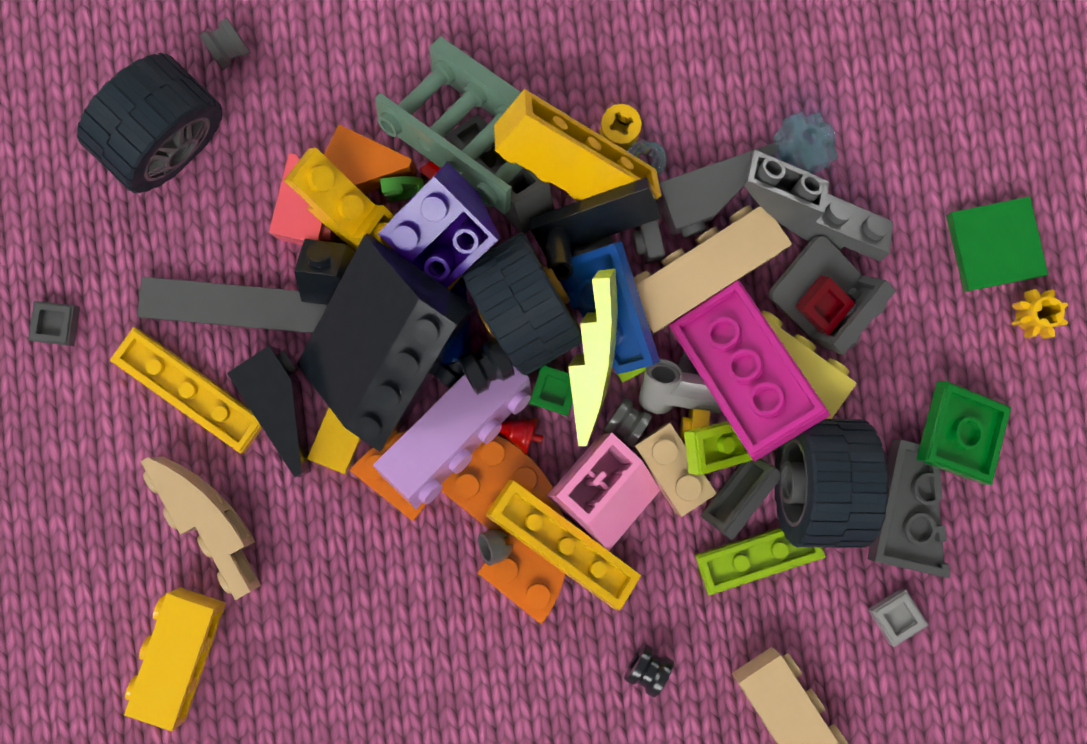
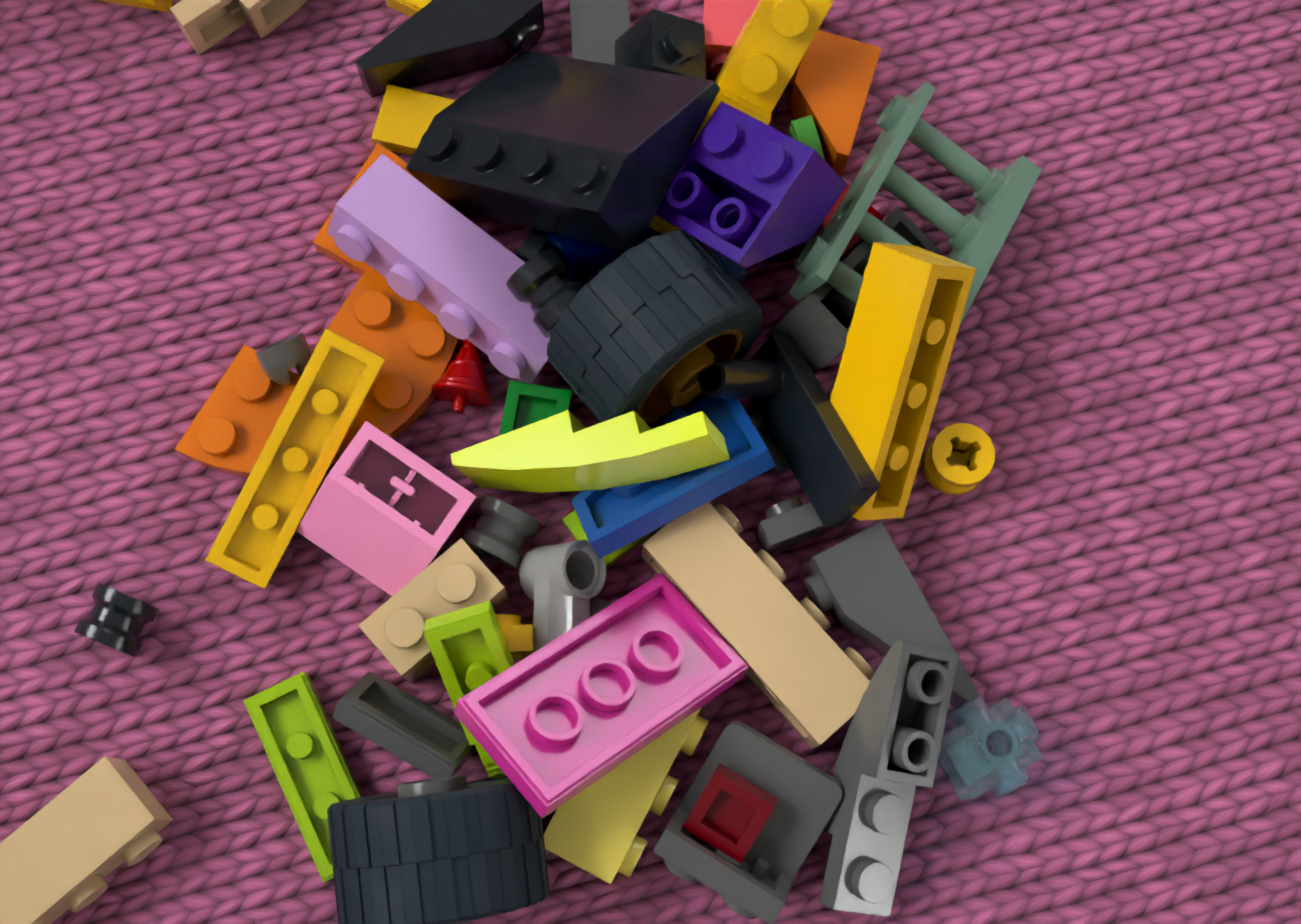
camera: 75 degrees right, 10 degrees down
clear light blue bush [627,140,667,175] -> none

